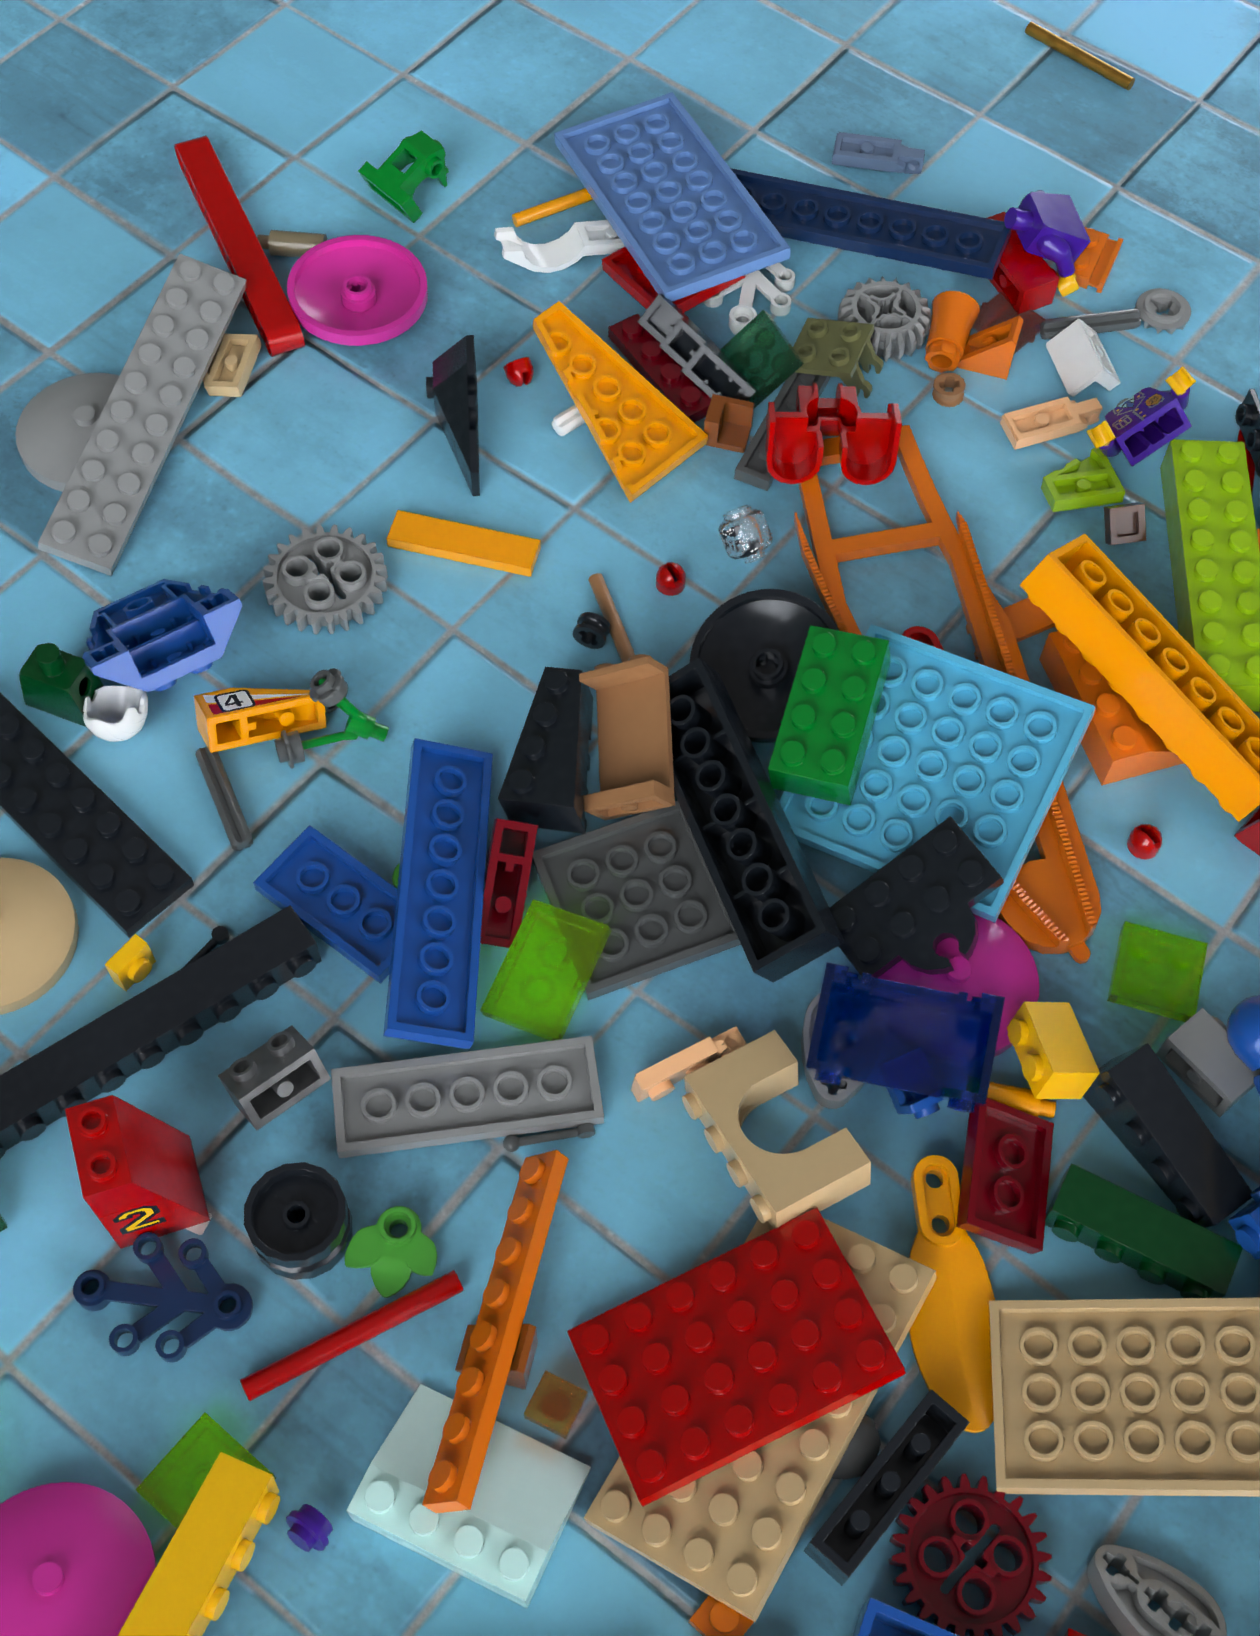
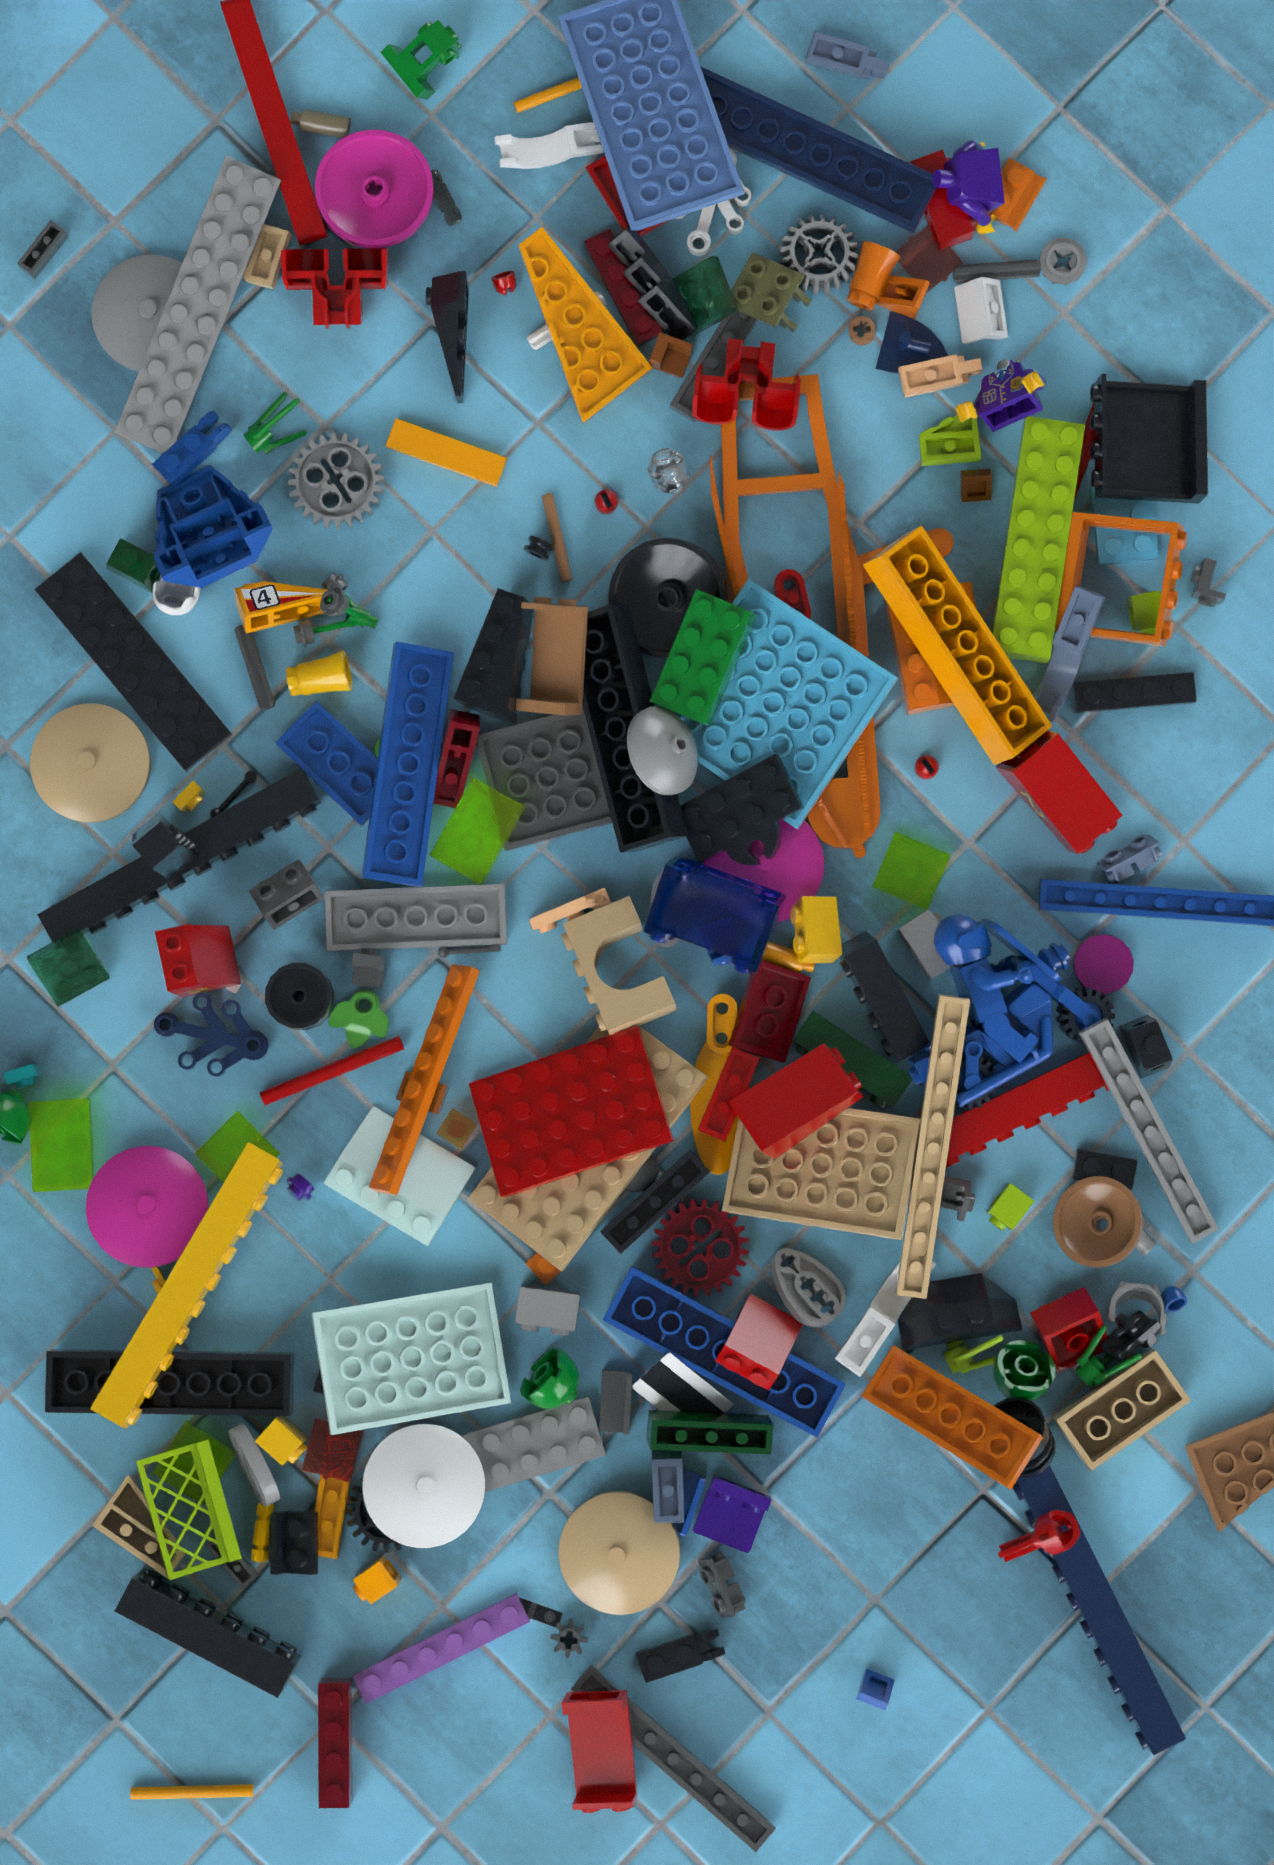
camera: 10 degrees right, 25 degrees up
none -> black wedge [132,811,198,880]
none -> blue hinge [152,410,231,487]
none -> green plant [243,392,306,454]
none -> red piece [281,248,389,329]
none -> yellow plant [286,650,353,696]
none -> dark grey bracket [352,948,386,988]
none -> clear smoke axle [431,169,462,226]
none -> light grey dish [627,706,698,796]
none -> red plate [697,1047,760,1142]
none -> red slope [729,1043,864,1159]
none -> dark blue shield [876,312,948,374]

